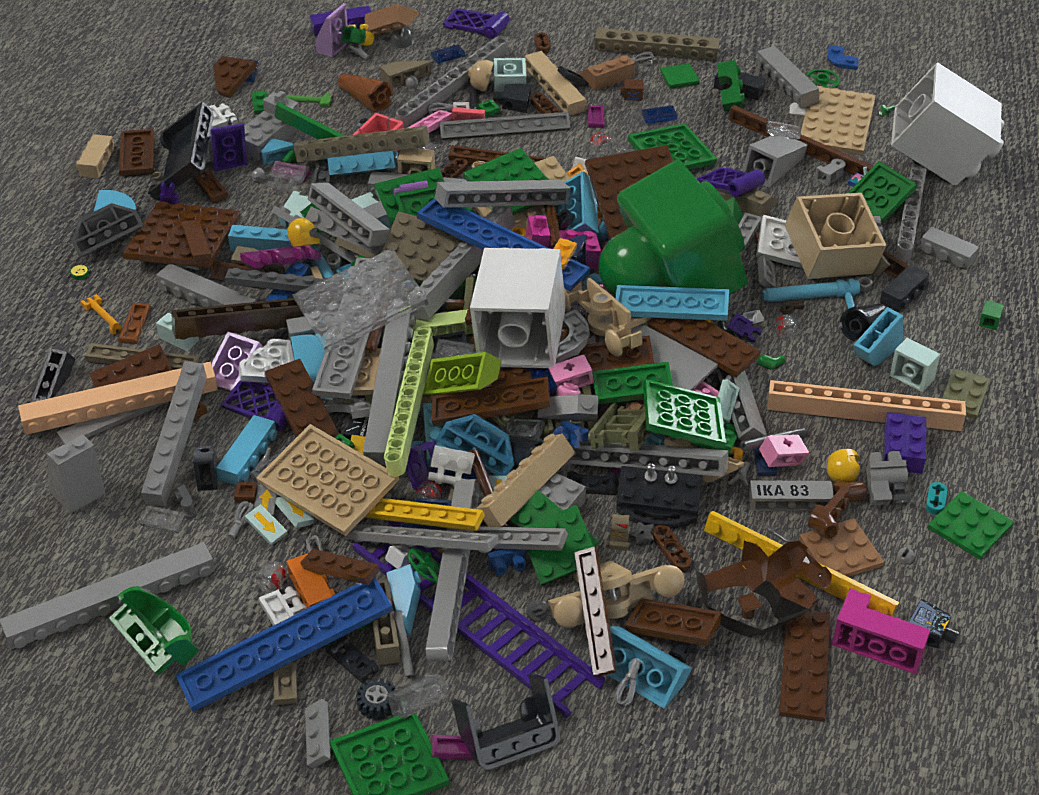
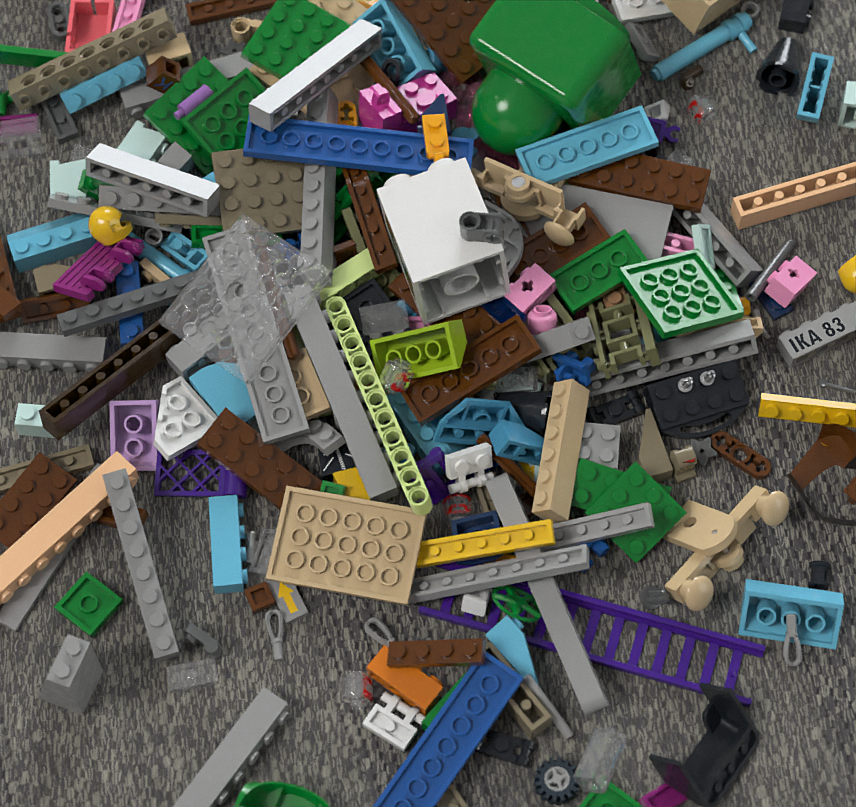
camera: 25 degrees left, 20 degrees up
black torso [193,446,218,491] -> none
light aqua tile [245,504,288,546] -> none
light aqua tile [275,497,315,528] -> none
reddish brown beam [440,158,468,178] -> none
plate [574,547,617,677] -> none
reddish brown plate [625,598,722,646] -> none
green arm [756,355,785,369] -> none
none -> green plate [54,571,123,638]
none -> reddish brown brick [146,56,180,94]
none -> clear head [379,358,414,395]
none -> dark grey piece [459,211,506,244]
none -> dark azure slope [489,419,544,466]
none -> dark tan slope [638,408,673,482]

